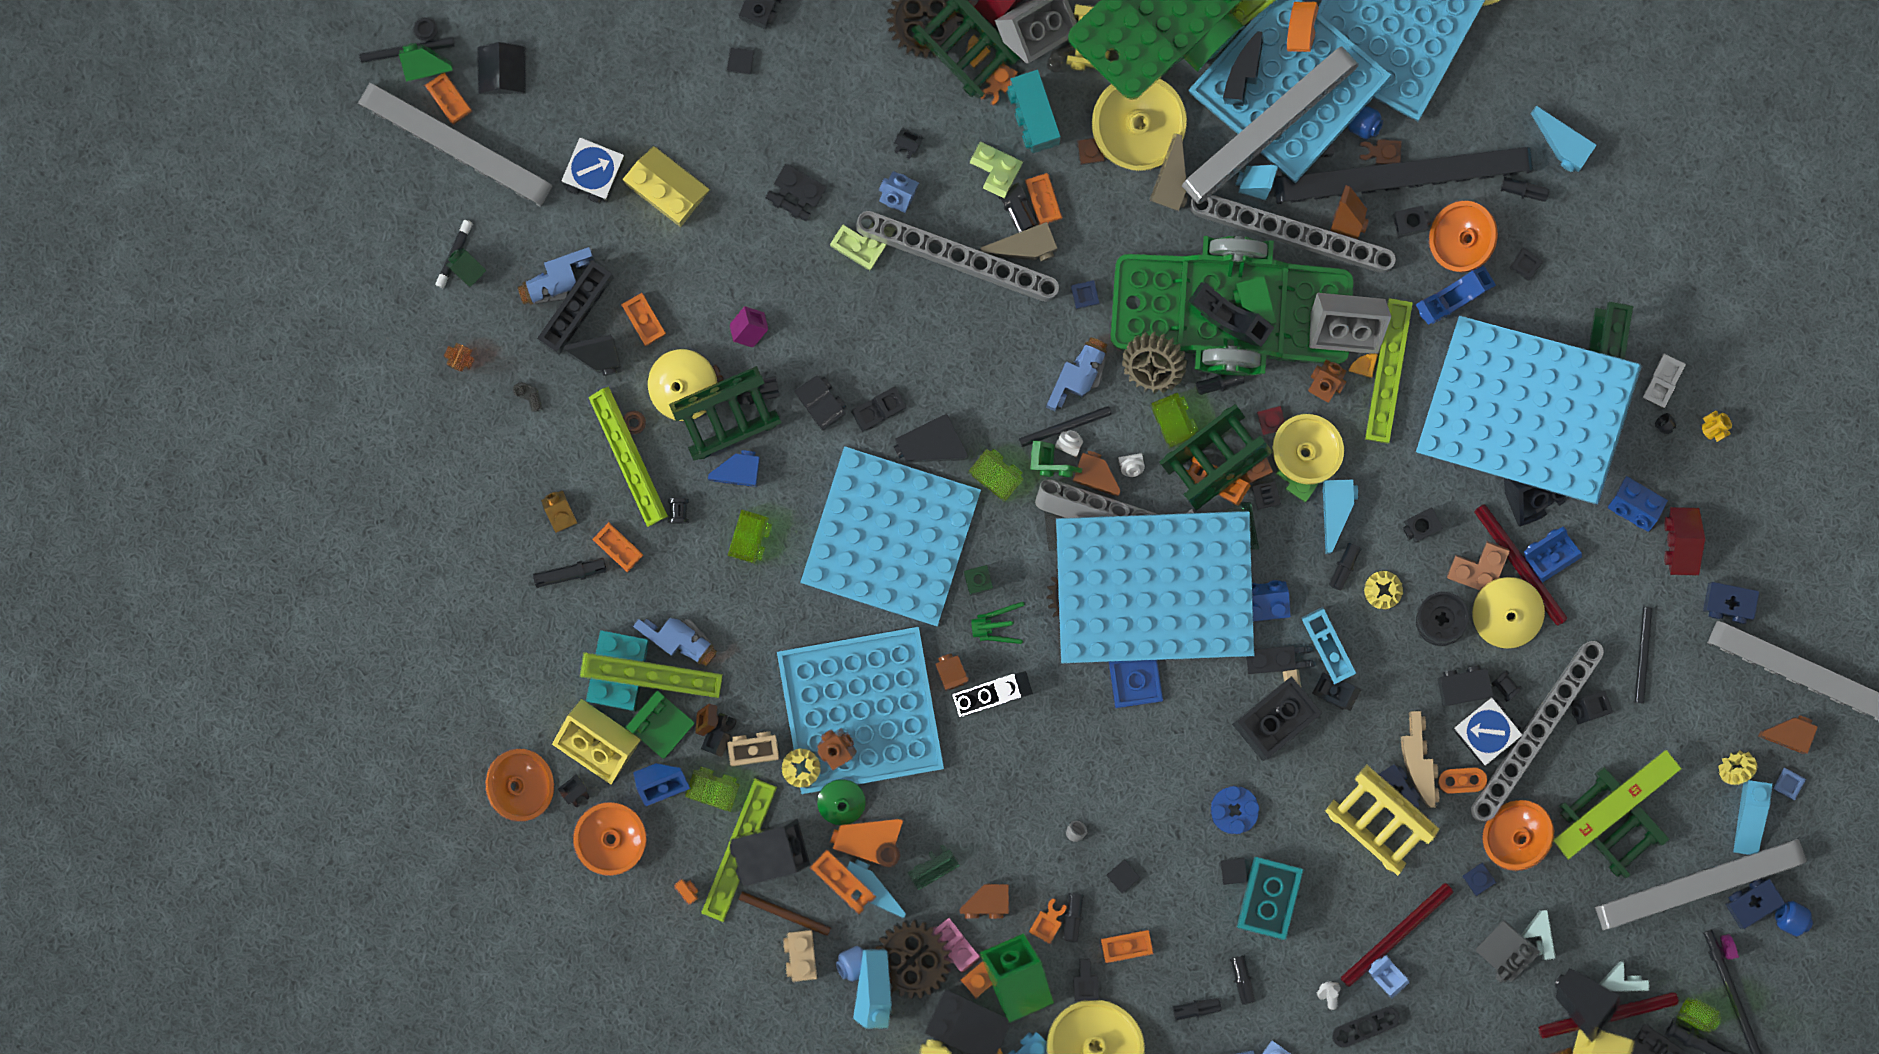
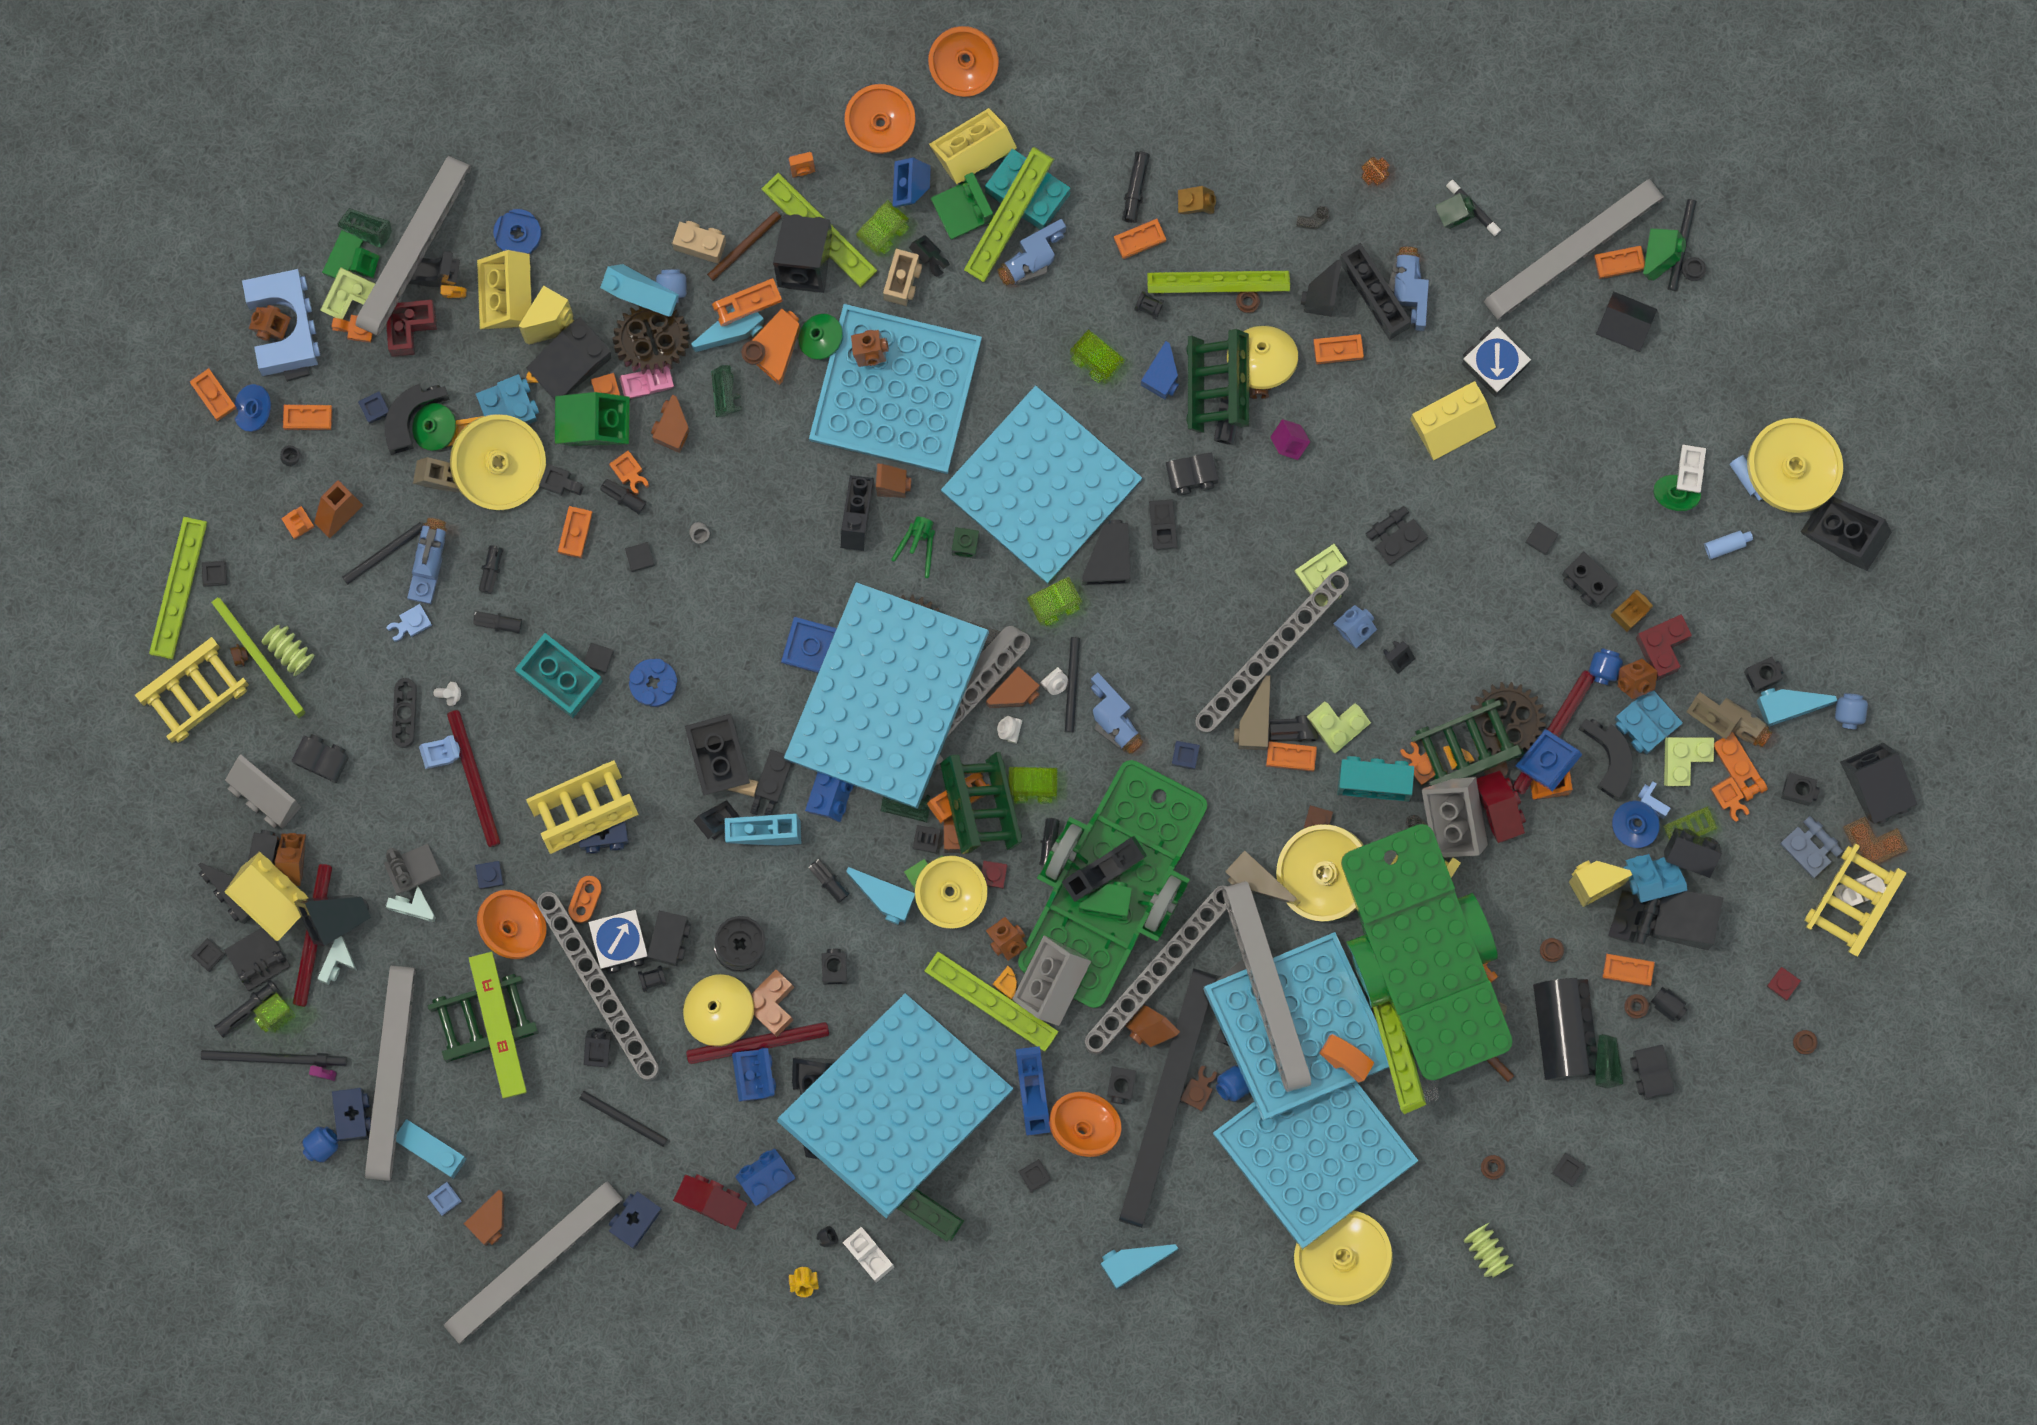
camera: 115 degrees right, 5 degrees down
black tile [558,774,589,807] -> none
reddish brown plate [695,703,718,736] -> none
light yellow gear [782,749,820,787] -> none
green bracket [1030,441,1082,477] -> none
dark tan gear [1122,331,1187,394] -> none
black slope [1223,31,1264,106] -> none
medium azure slope [1236,165,1278,200] -> none
light yellow gear [1364,571,1403,609] -> none
tan slope [1401,711,1439,808] -> none
black axle [1501,176,1549,202] -> none
light yellow gear [1718,750,1757,785] -> none

